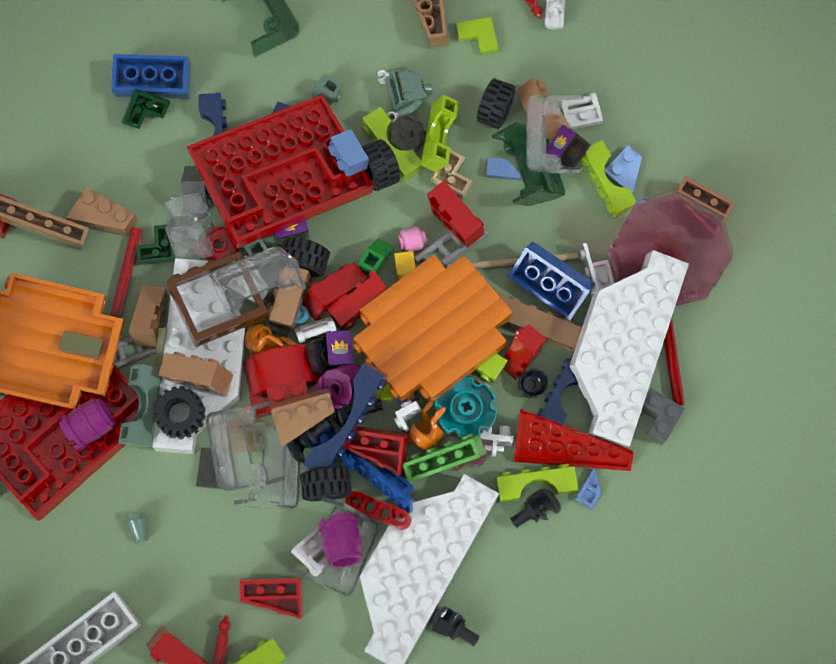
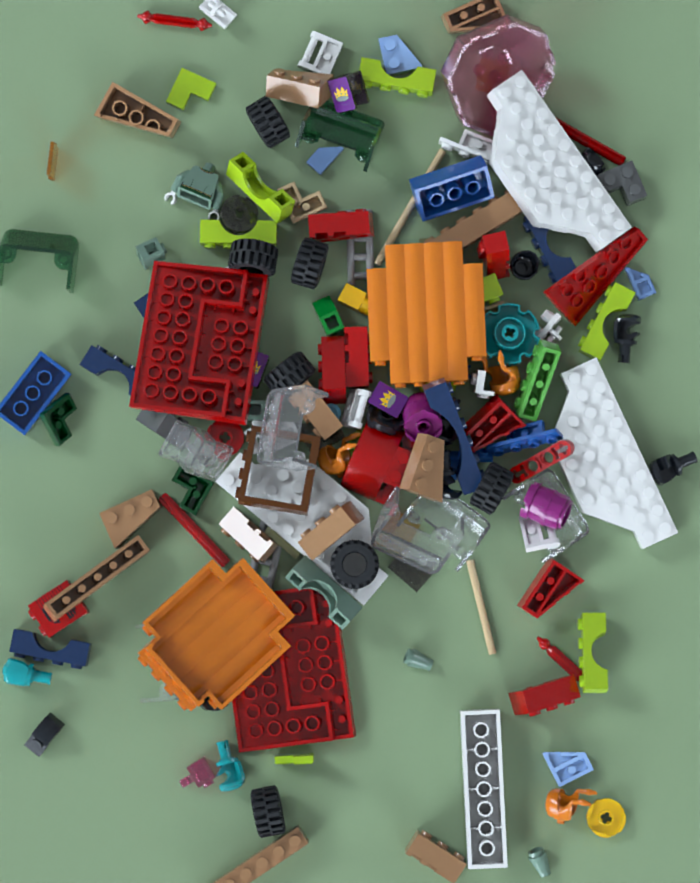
camera: 50 degrees left, 10 degrees up
magenta piece [58,398,115,451] -> none
olive tile [59,331,103,360] -> none
medium blue brick [329,129,369,177] -> none
bright pink head [398,226,427,252] -> none
clear windscreen [526,95,584,173] -> none
none -> black tyre [291,237,329,290]
none -> tan piece [466,560,496,655]
none -> black hair [581,147,606,176]

